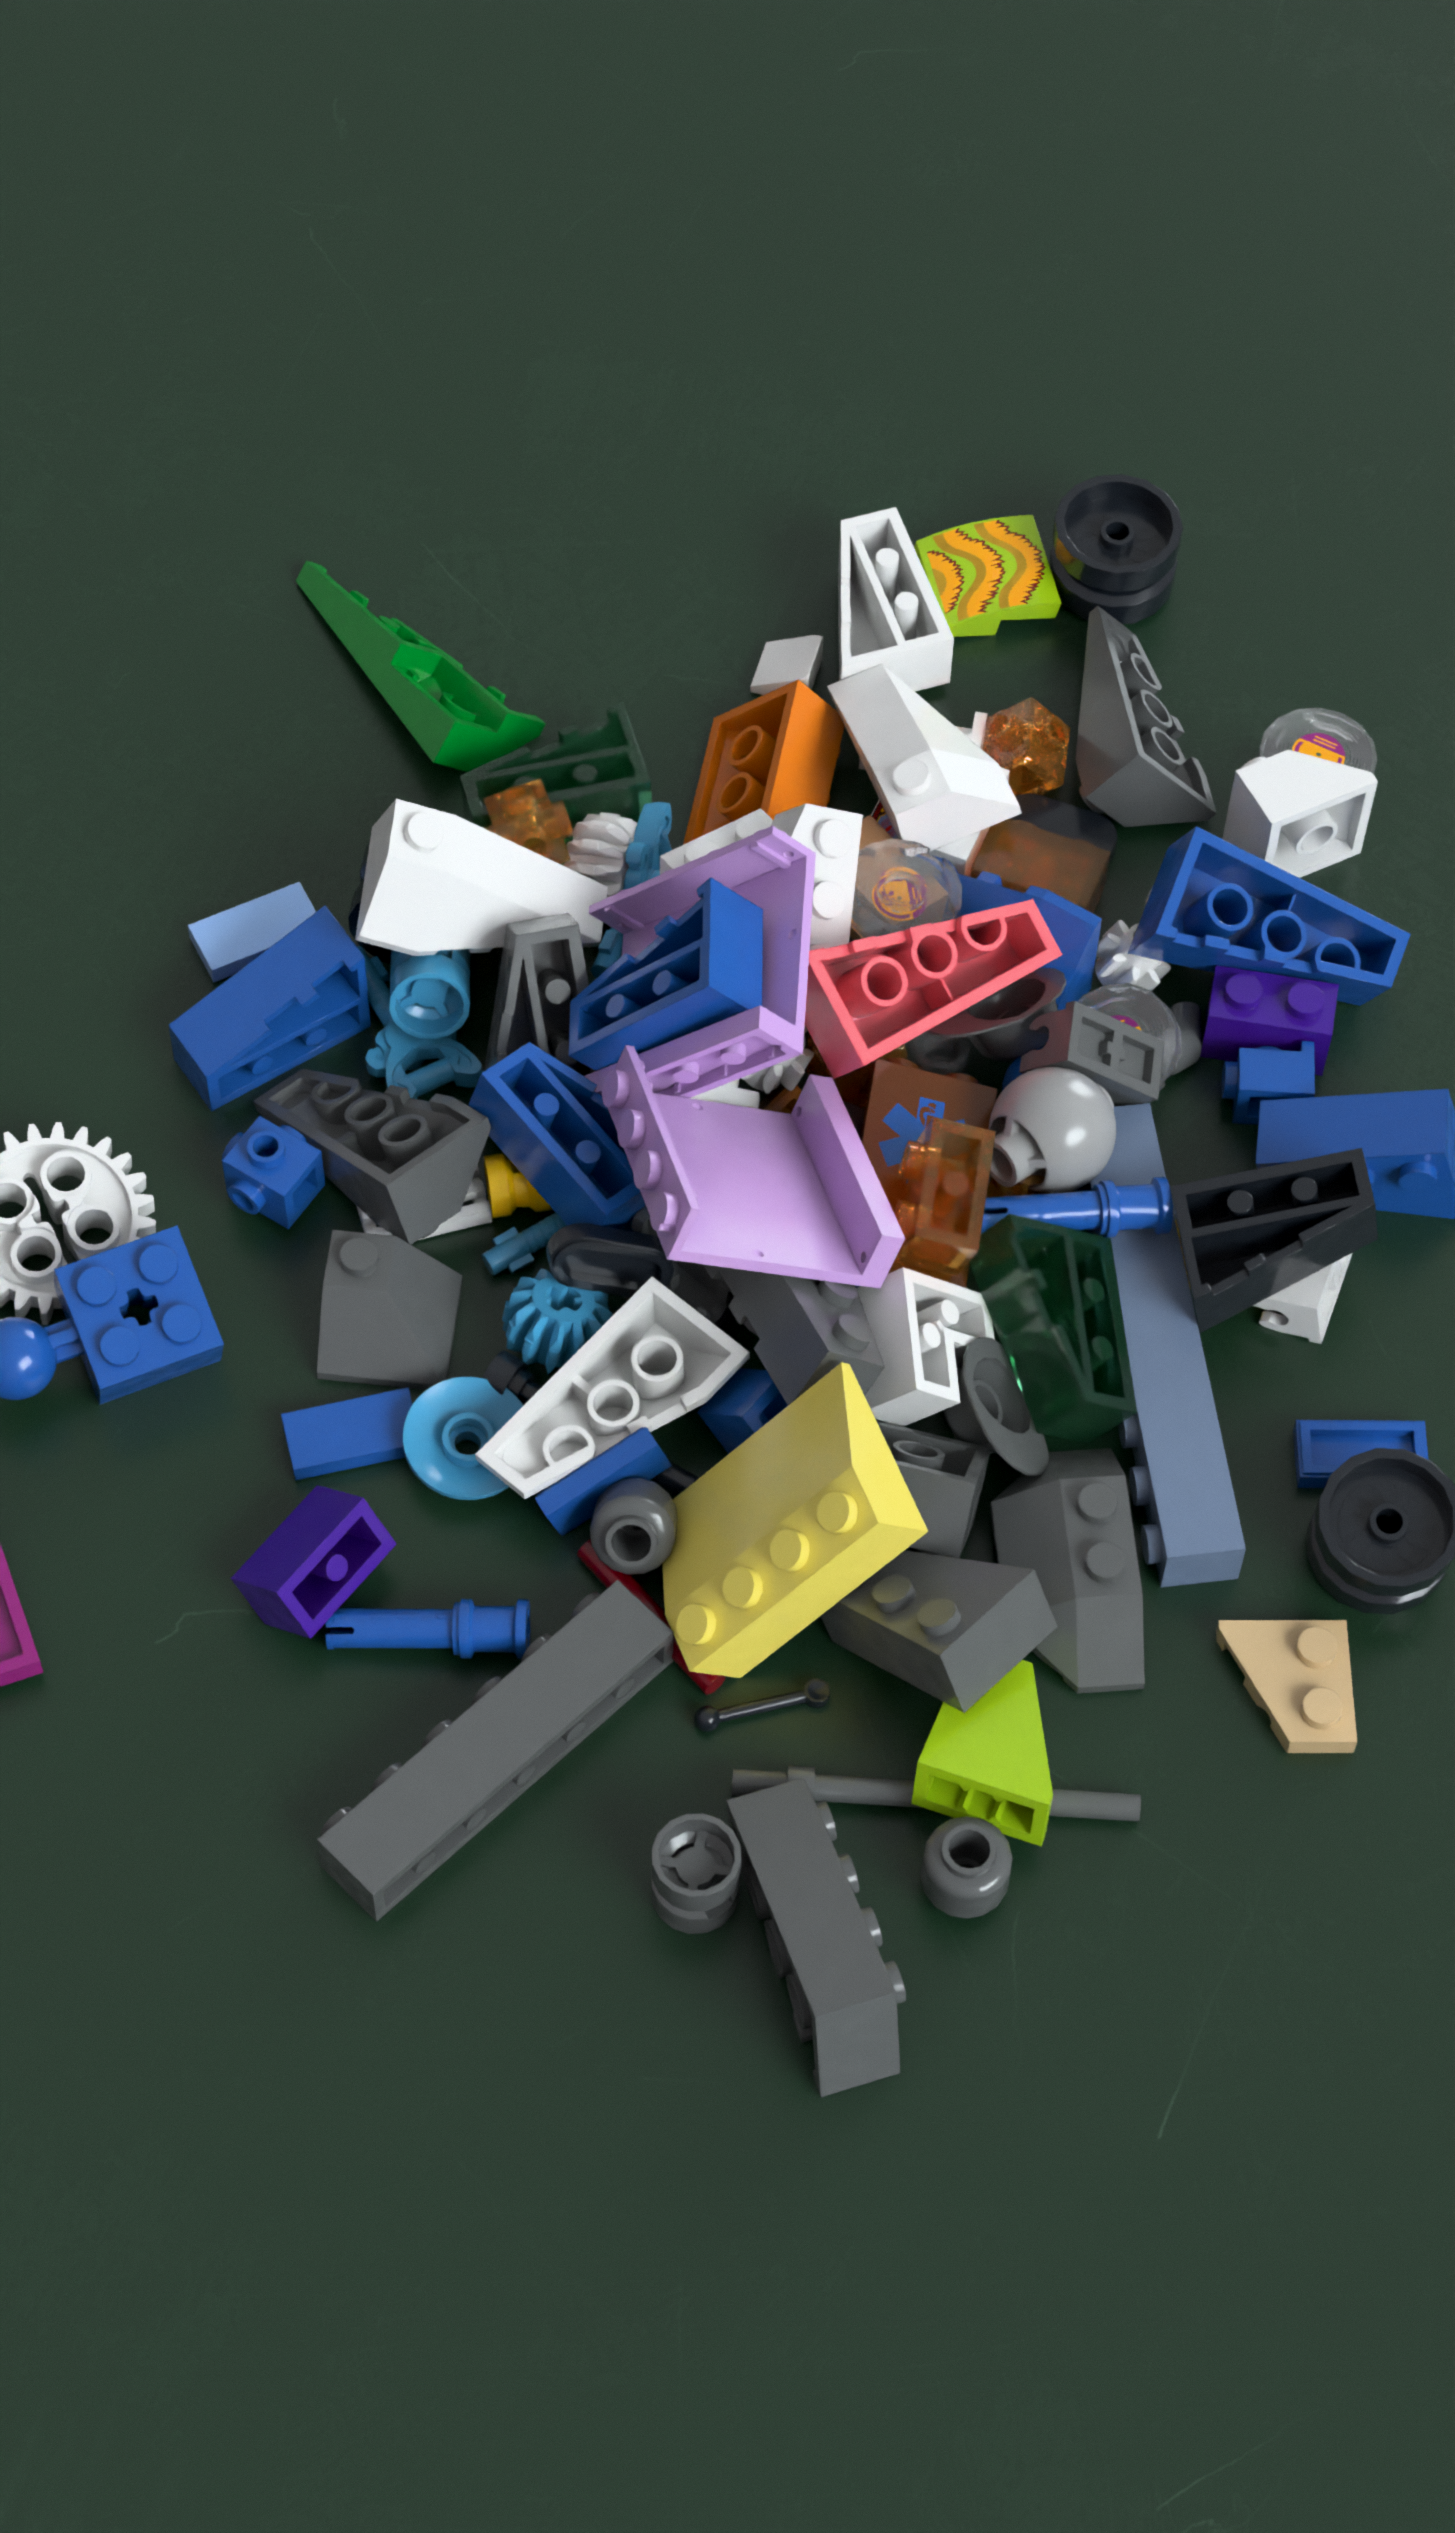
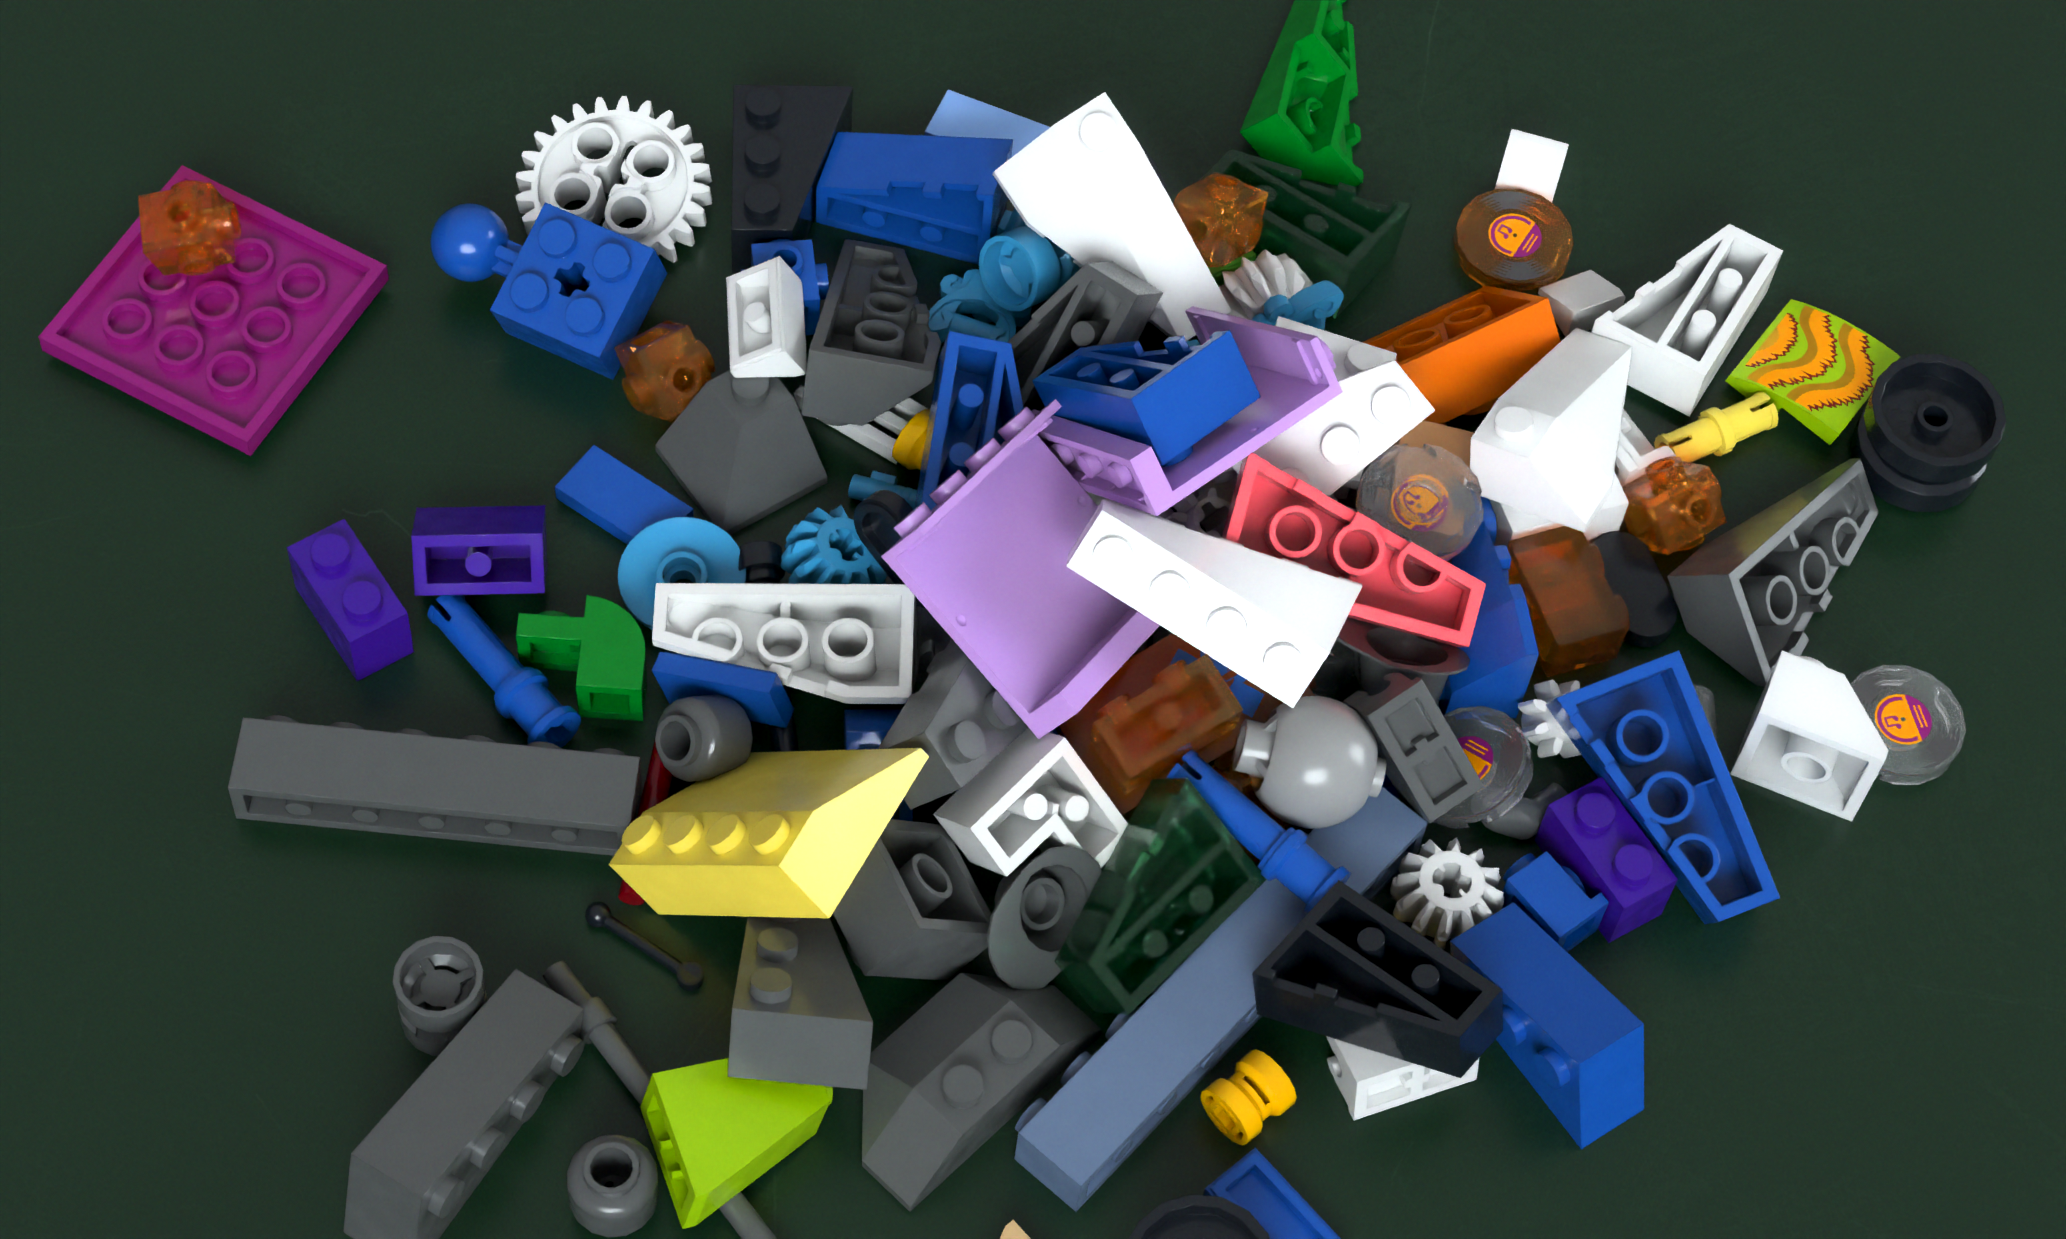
camera: 45 degrees right, 0 degrees up
none -> dark purple brick [287,519,414,682]
none -> green brick [516,595,647,721]
none -> clear orange brick [614,320,715,423]
none -> white slope [726,256,807,378]
none -> black wedge [731,85,853,273]
none -> white wedge [1066,499,1362,708]
none -> yellow wheel [1200,1049,1297,1145]
none -> white gear [1390,837,1504,950]
none -> clear orange tile [1453,189,1574,292]
none -> white slope [1494,129,1569,211]
none -> light yellow pin [1654,392,1778,472]

